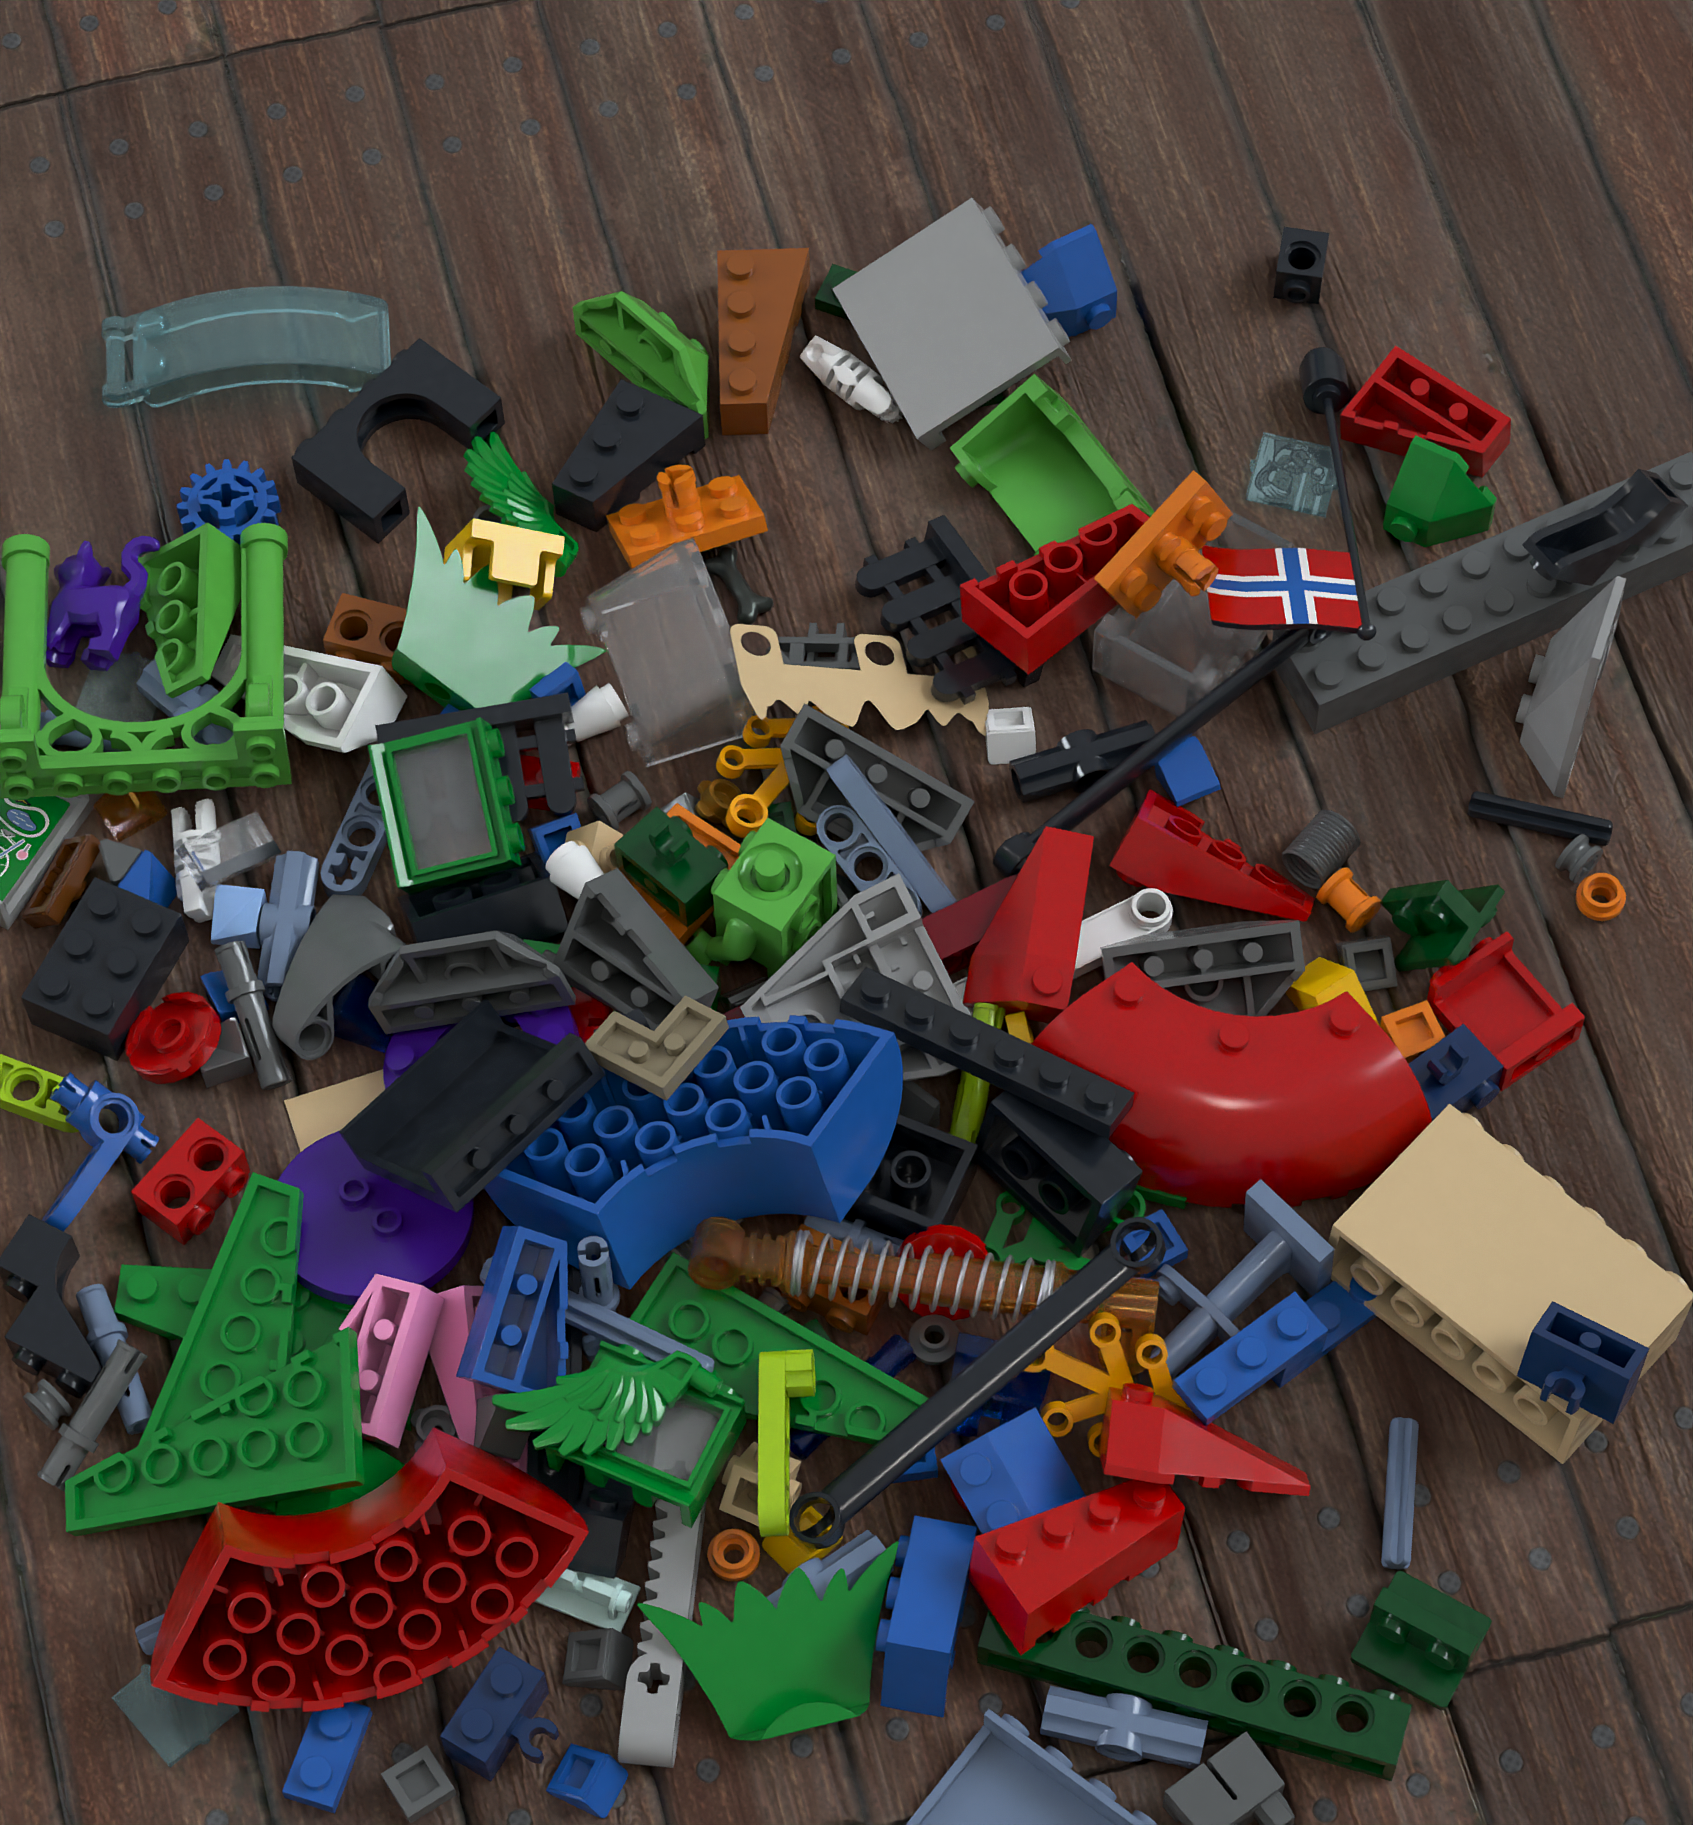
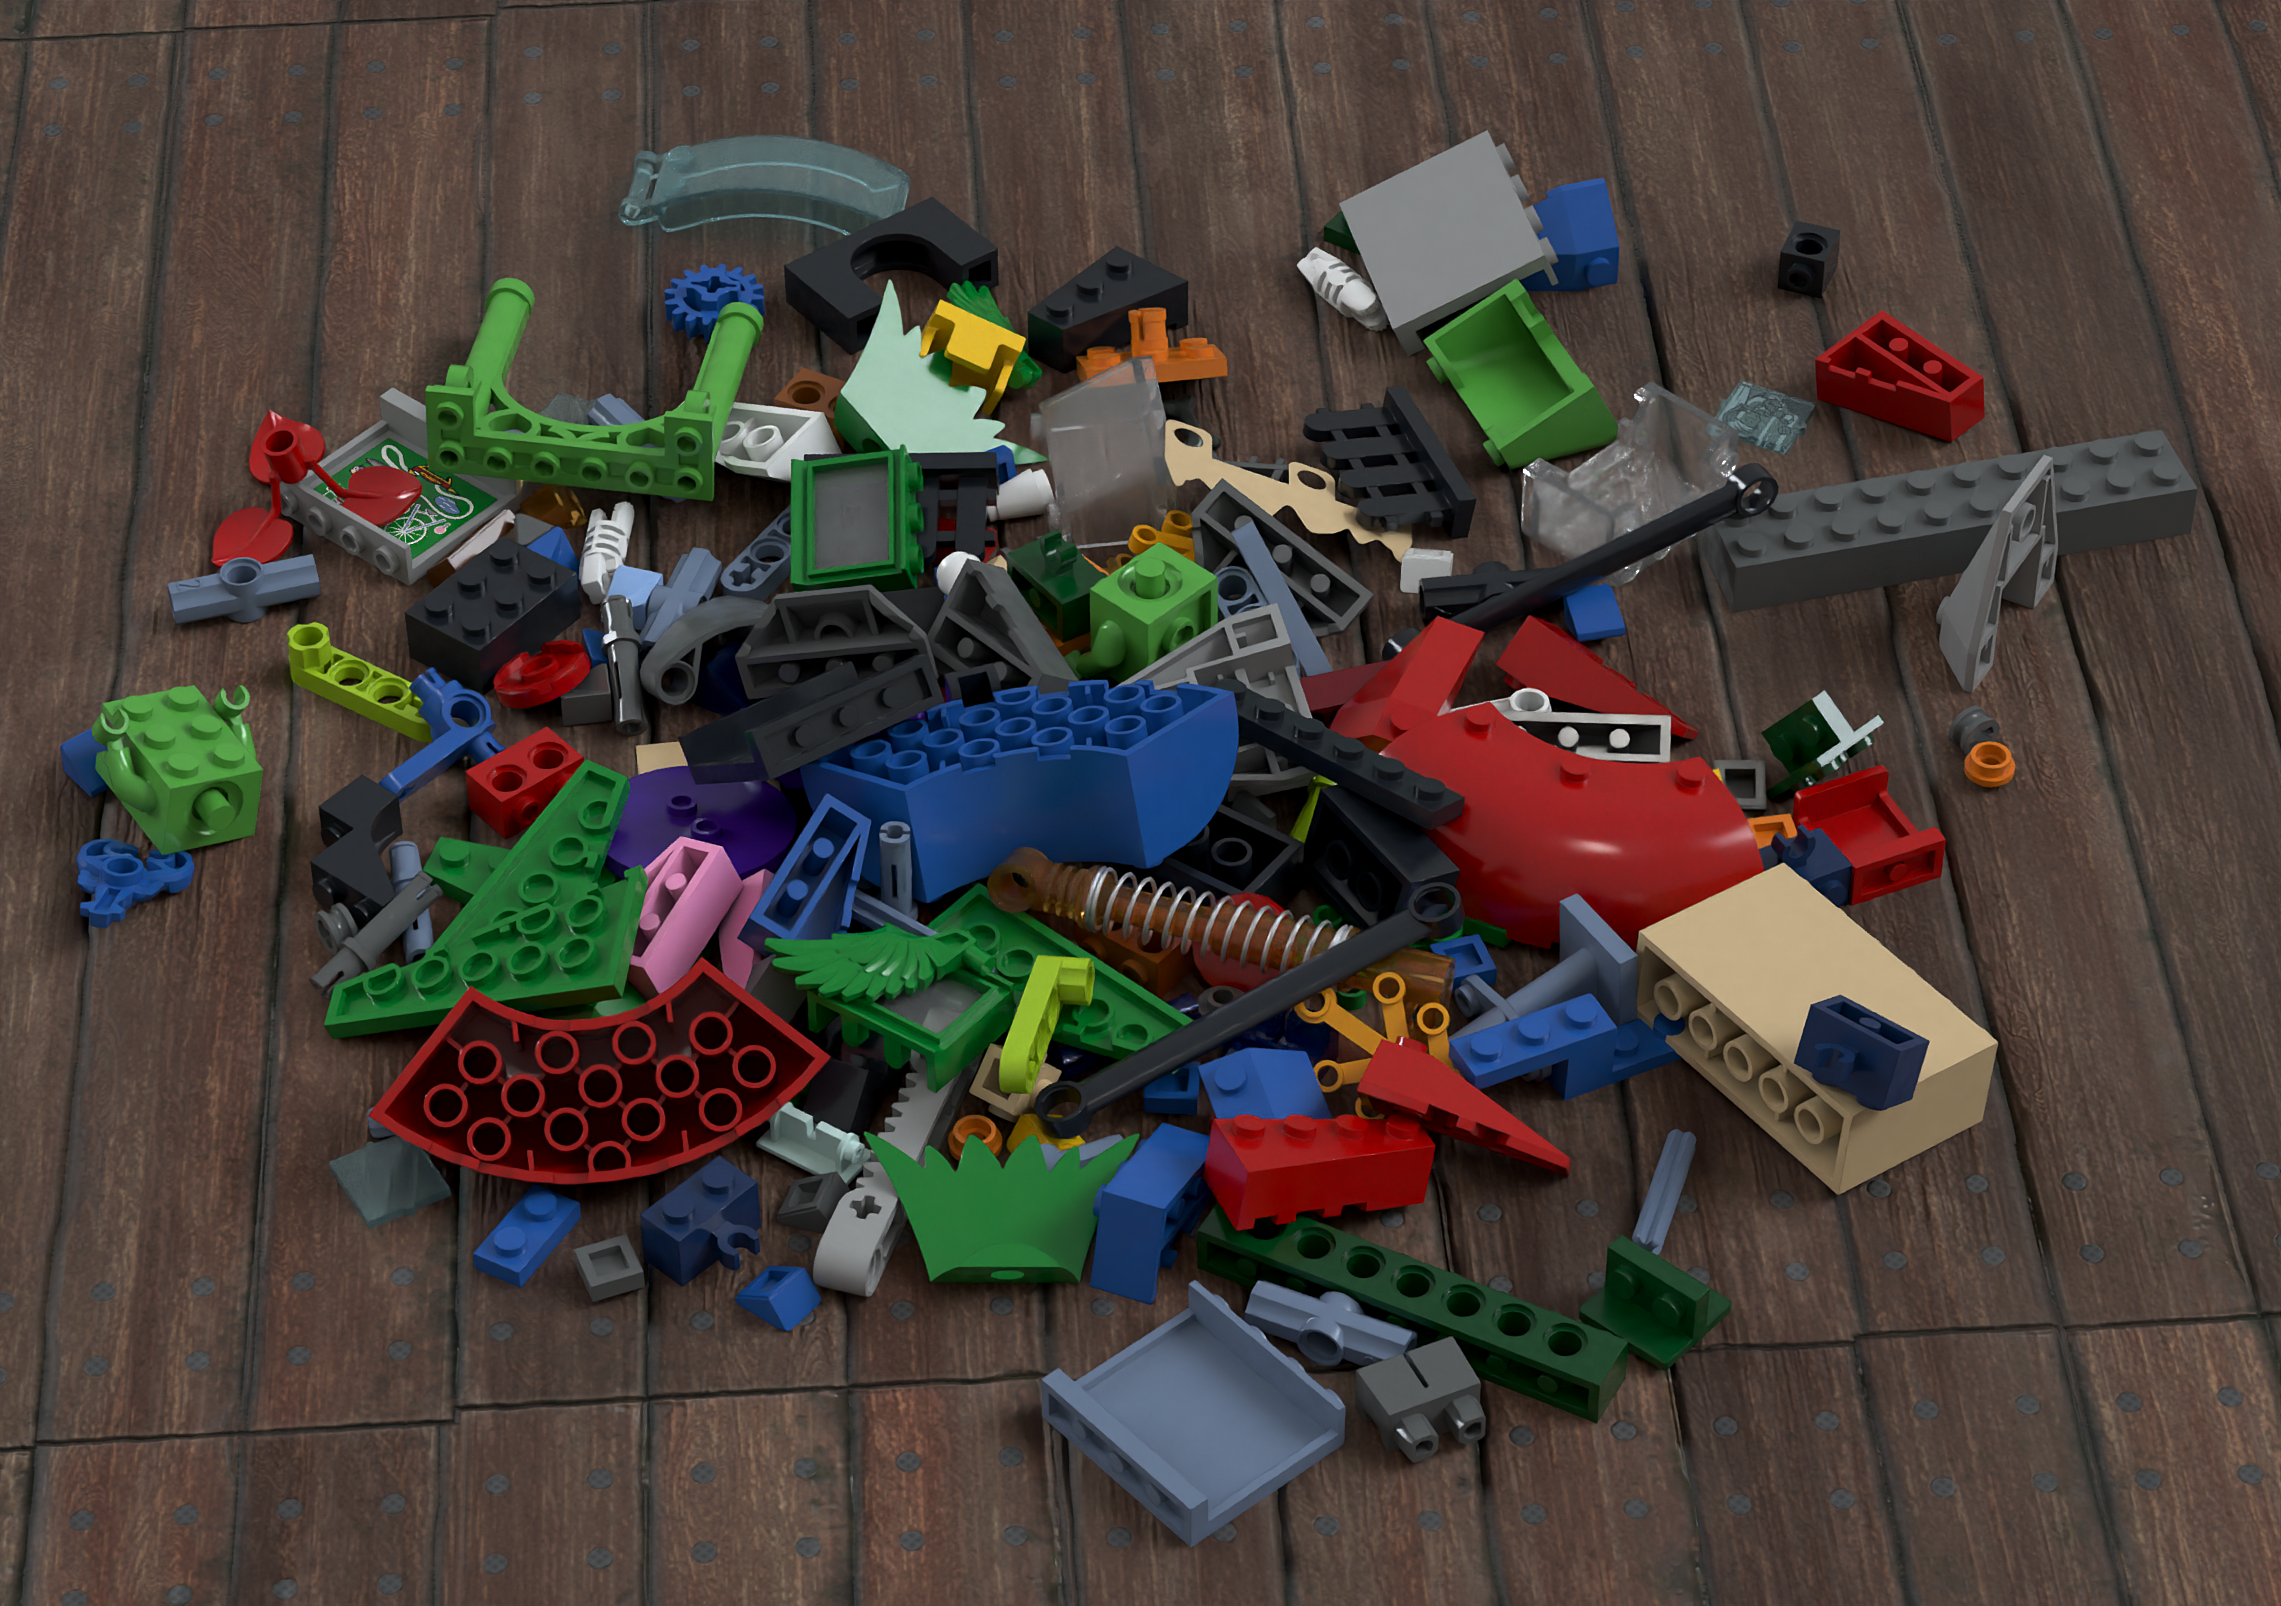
camera: 10 degrees right, 20 degrees down
dark purple animal [46,536,161,671] -> none
bright green wedge [138,522,241,699] -> none
clear tile [176,811,281,892] -> none
bright green wedge [573,291,710,439] -> none
dark tan plate [585,996,729,1101] -> none
dark orange wedge [717,248,810,435] -> none
red wedge [960,504,1150,675] -> none
orange plate [1094,470,1233,620] -> none
flag [1202,347,1376,641] -> none
dark grey piece [1282,810,1361,889] -> none
orange bush [1316,867,1381,933] -> none
green slope [1383,435,1497,548] -> none
black axle [1468,791,1613,846] -> none
black arch [1522,469,1688,586] -> none

